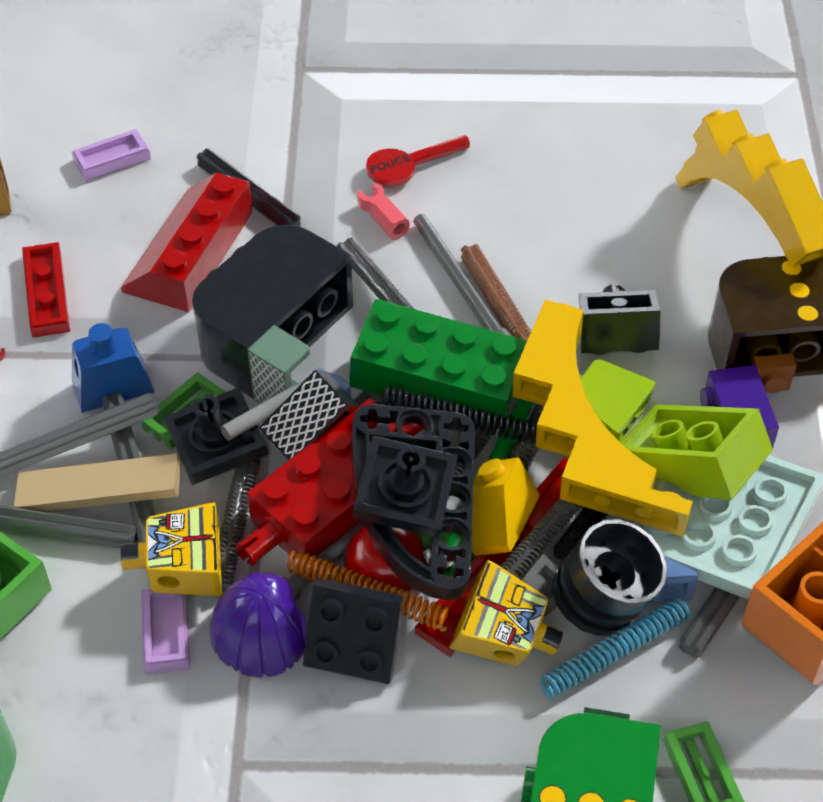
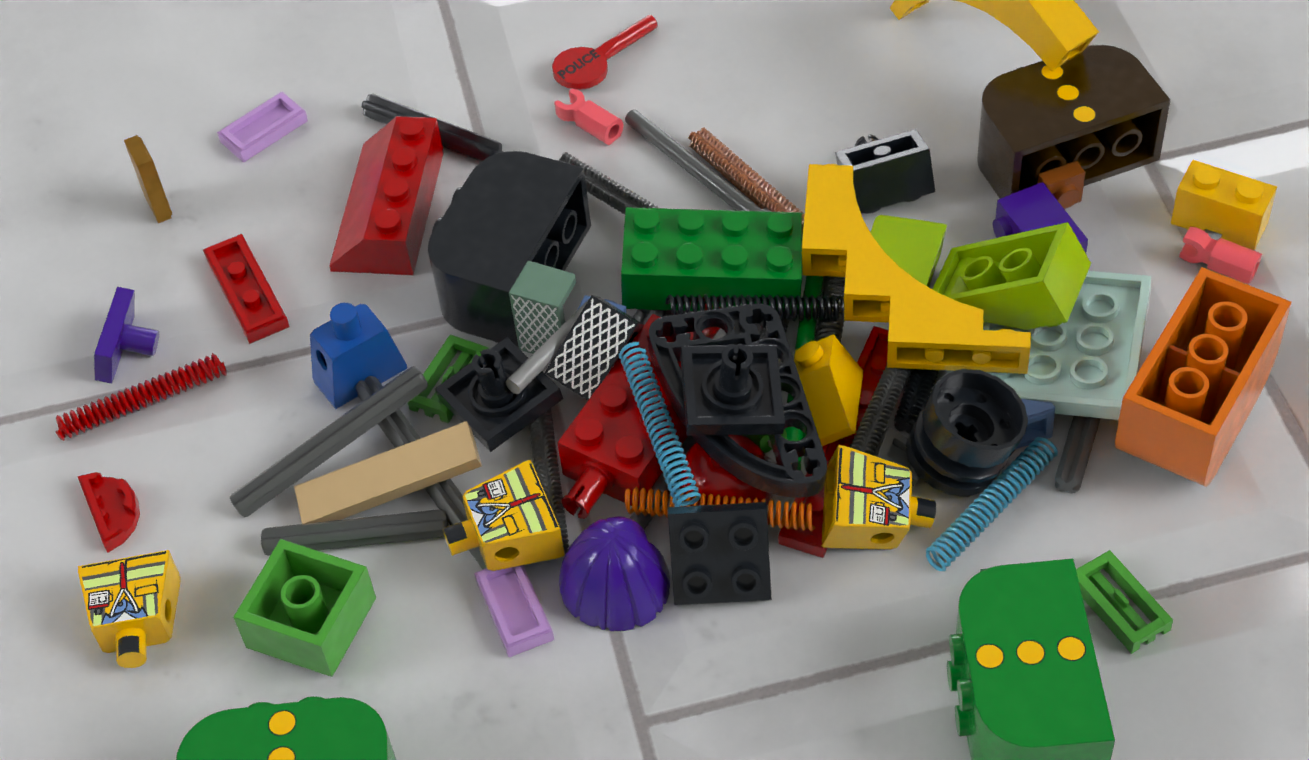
camera: 10 degrees left, 0 degrees up
none -> medium azure piece [619,342,701,507]

